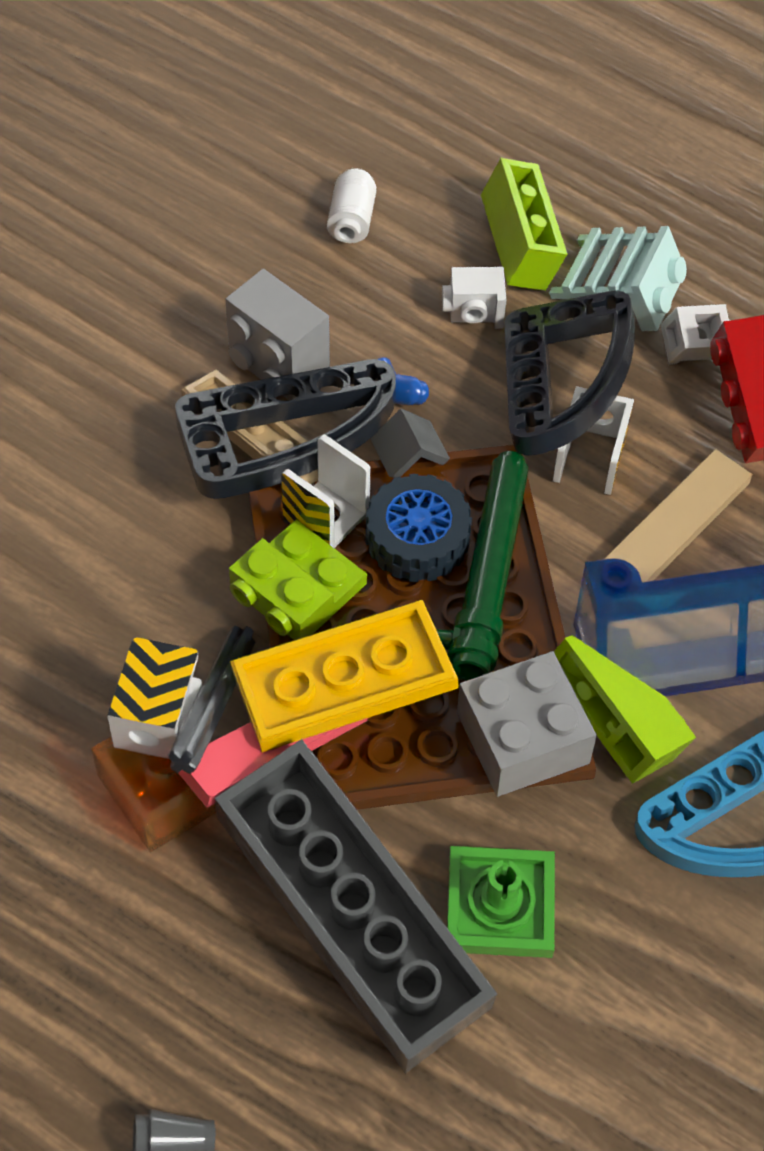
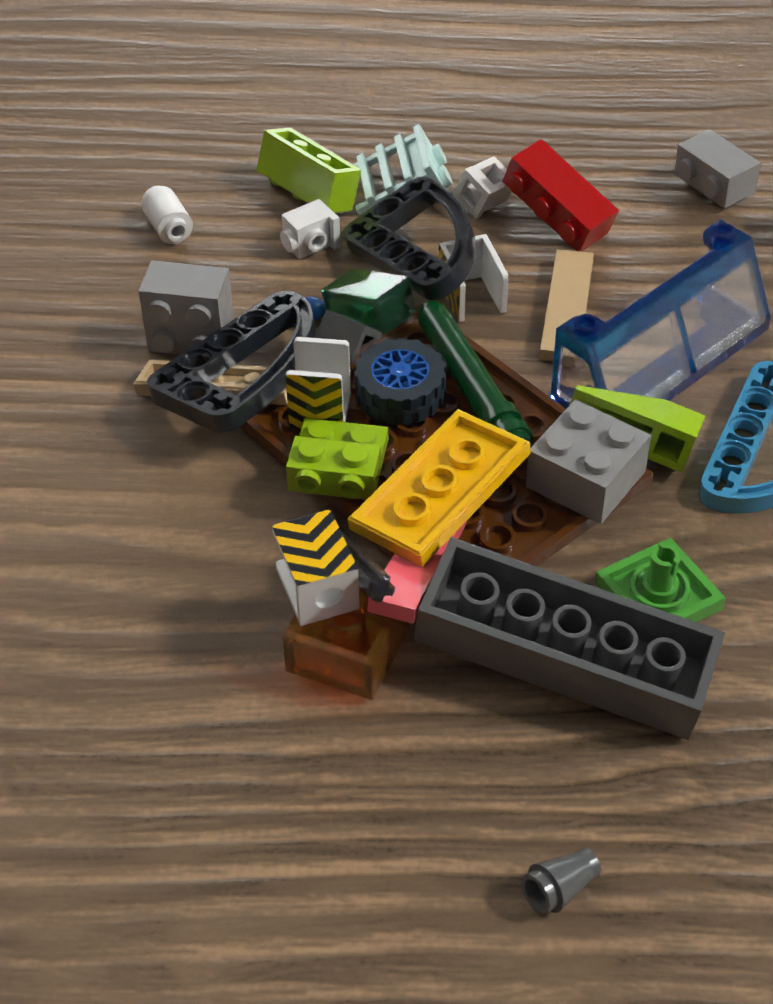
camera: 30 degrees left, 10 degrees down
none -> clear green brick [321,269,417,334]

